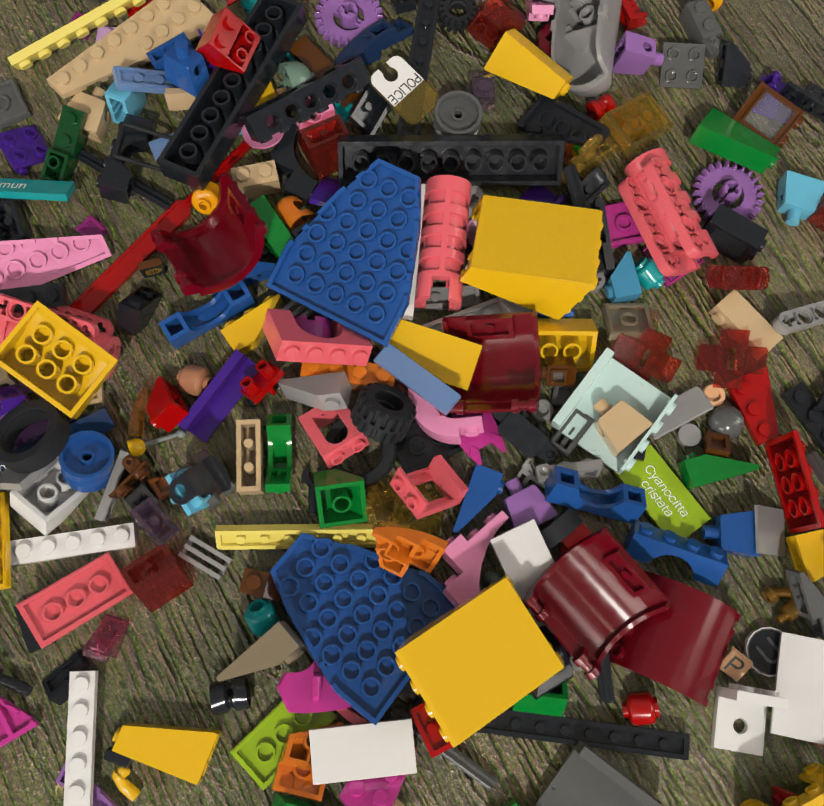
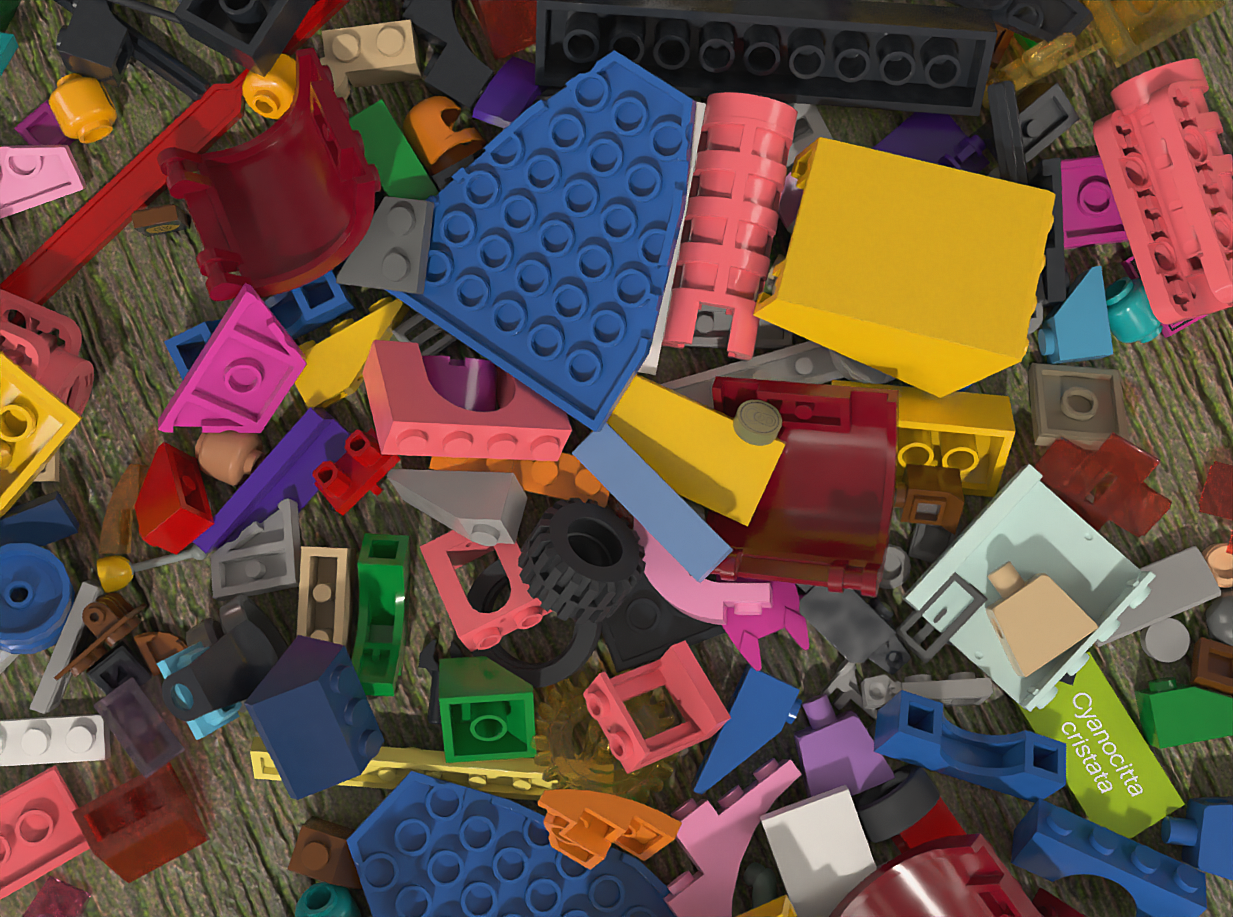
camera: 10 degrees right, 10 degrees up
black slope [115,285,163,335] -> none
light grey tile [178,535,233,581] -> none
none -> light orange head [49,73,117,143]
none -> dark pink wing [158,283,307,433]
none -> light grey wing [211,499,301,601]
none -> dark blue slope [244,635,385,800]
none -> dark grey wing [336,196,434,295]
none -> olive tile [733,400,782,446]

